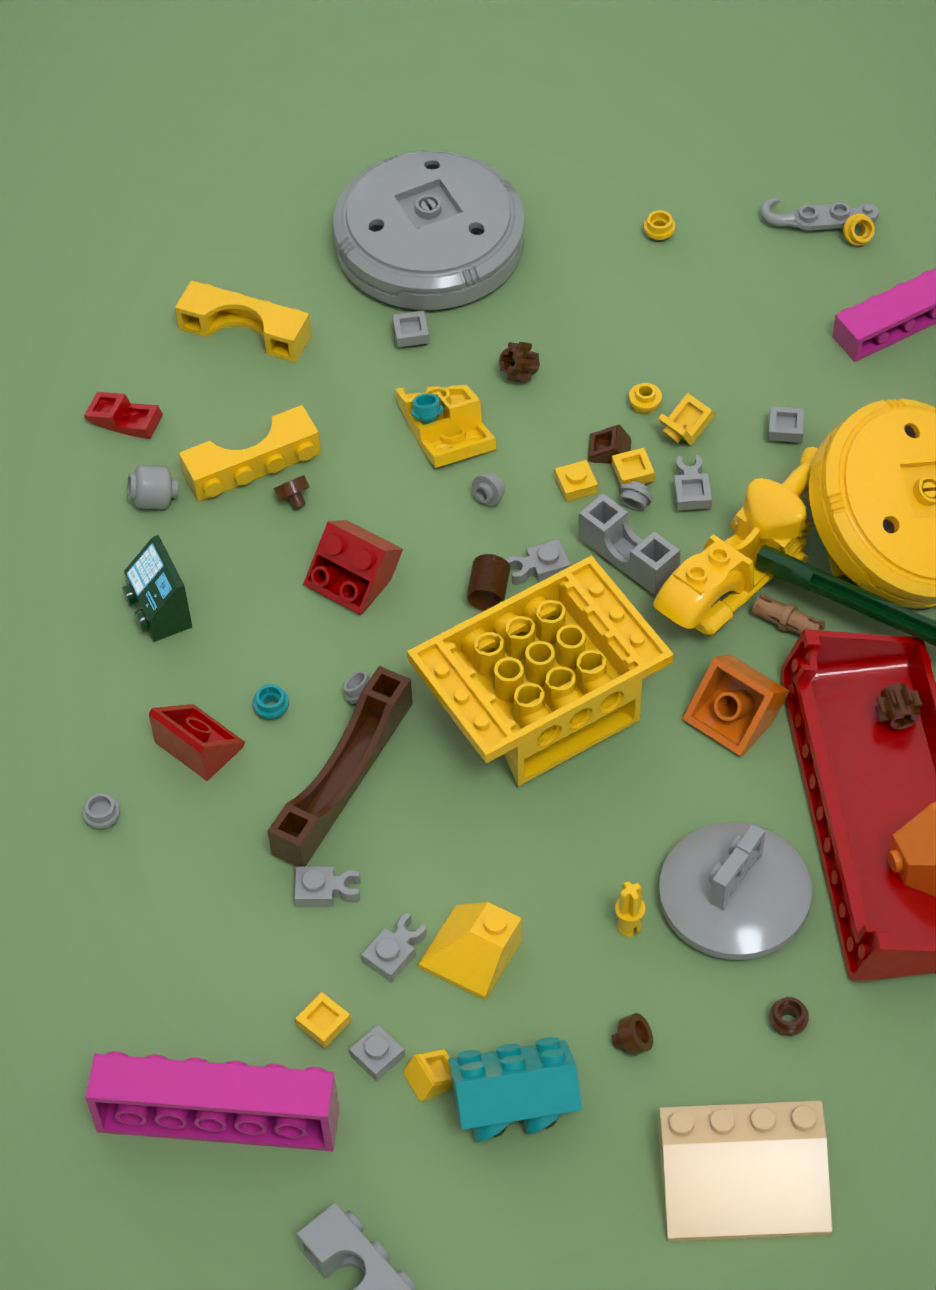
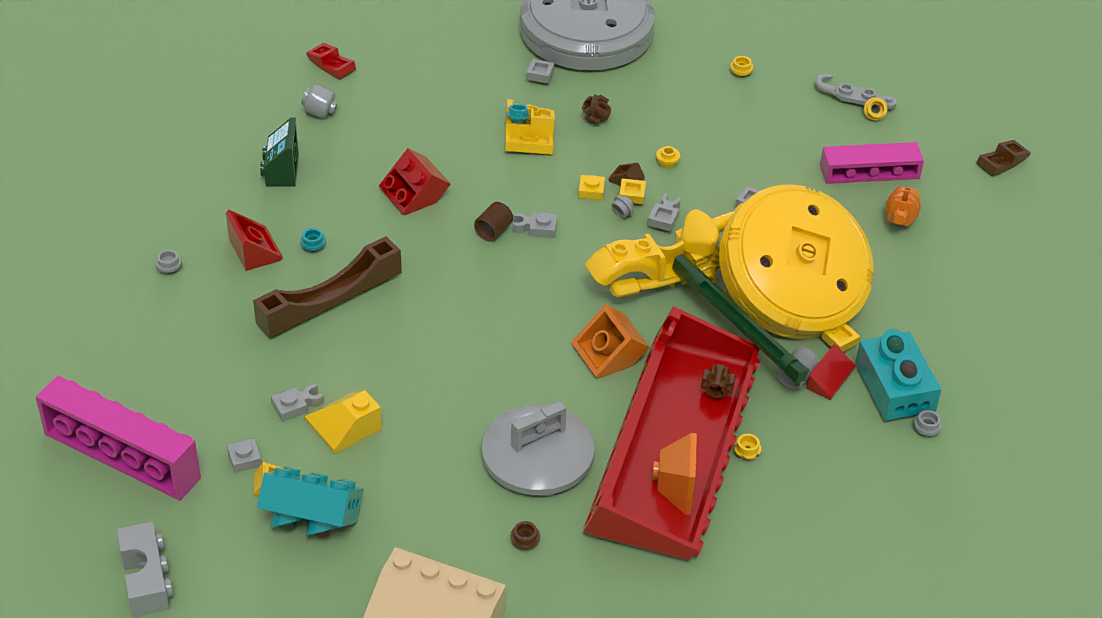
camera: 20 degrees right, 10 degrees down
yellow arch [175,280,312,363] -> none
yellow arch [179,405,321,502] -> none
reddish brown tile [273,475,310,509] -> none
light grey plate [294,866,361,907] -> none
yellow plate [295,992,351,1048] -> none
yellow wedge [407,555,674,787] -> none
light grey plate [472,473,505,507] -> none
light grey arch [579,493,680,595] -> none
reddish brown tile [612,1013,653,1056] -> none
yellow axle [615,881,646,937] -> none
yellow bracket [658,393,716,446] -> none
medium nougat pin [752,594,825,635] -> none

